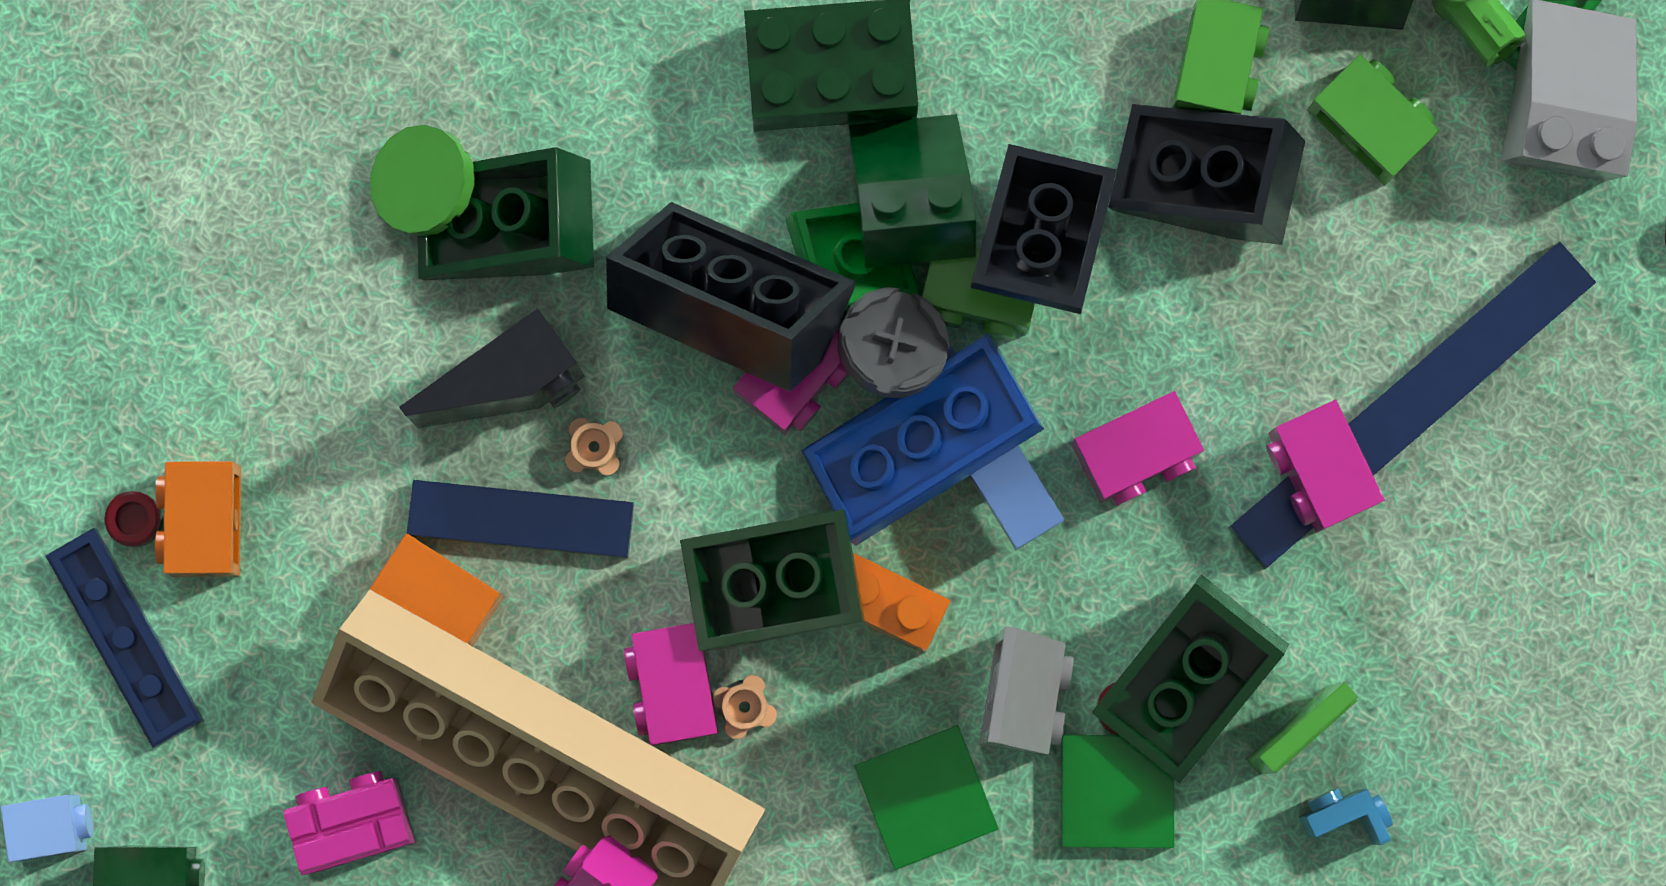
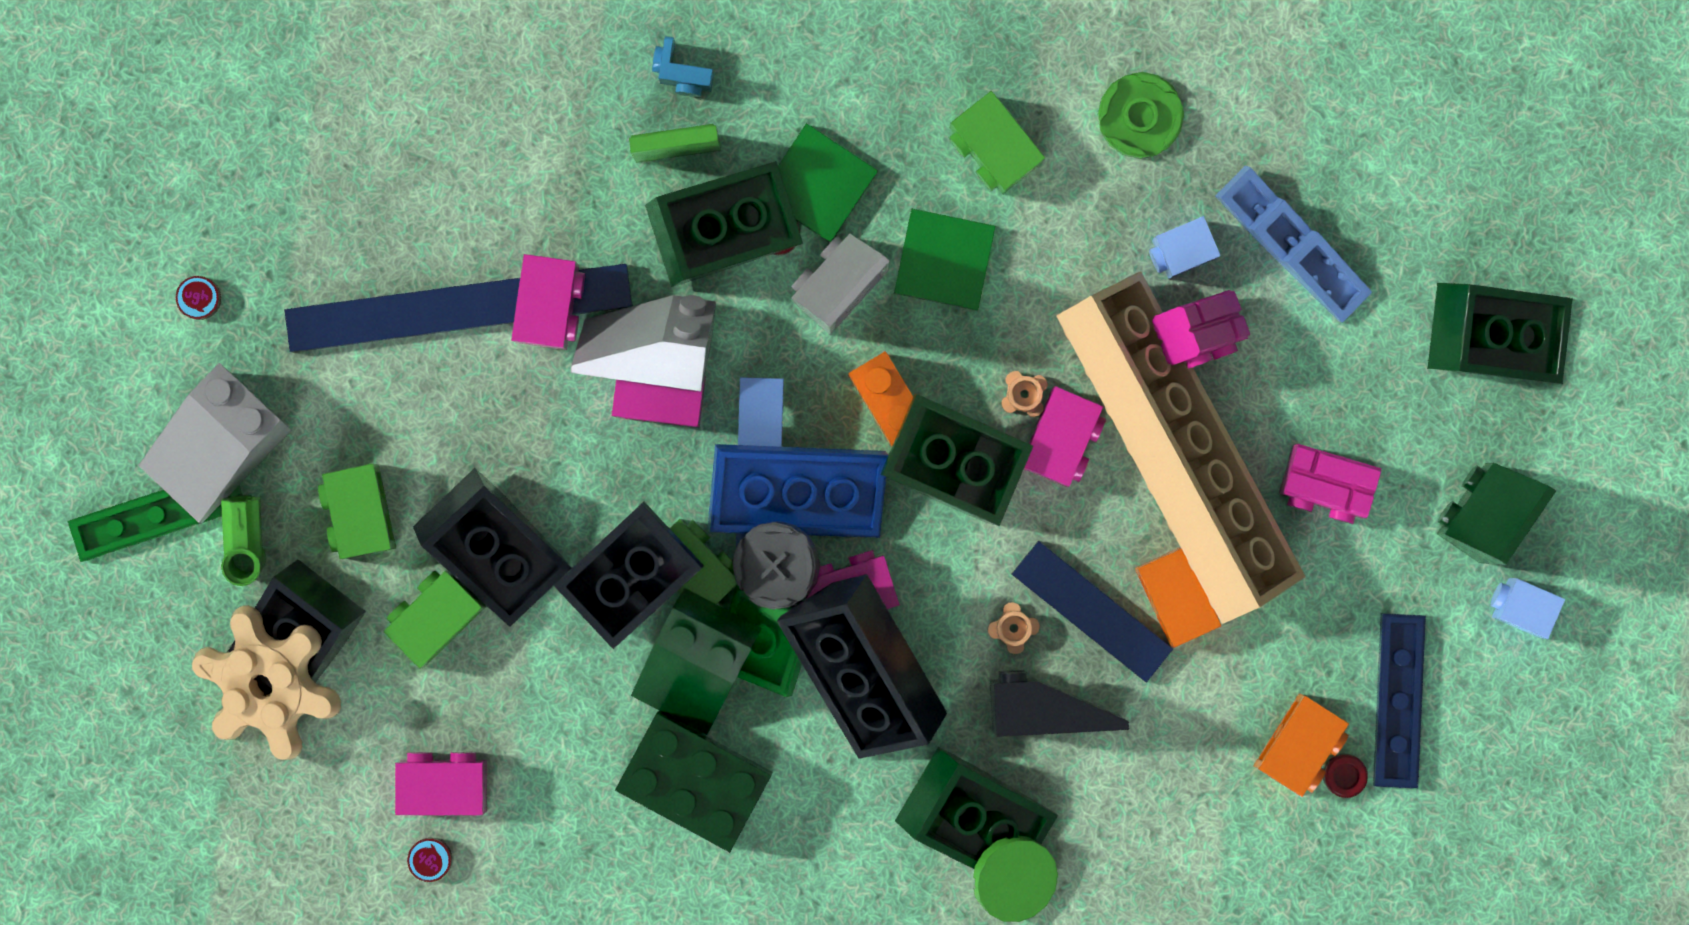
camera: 150 degrees left, 5 degrees up
none -> light grey slope [571,295,716,392]

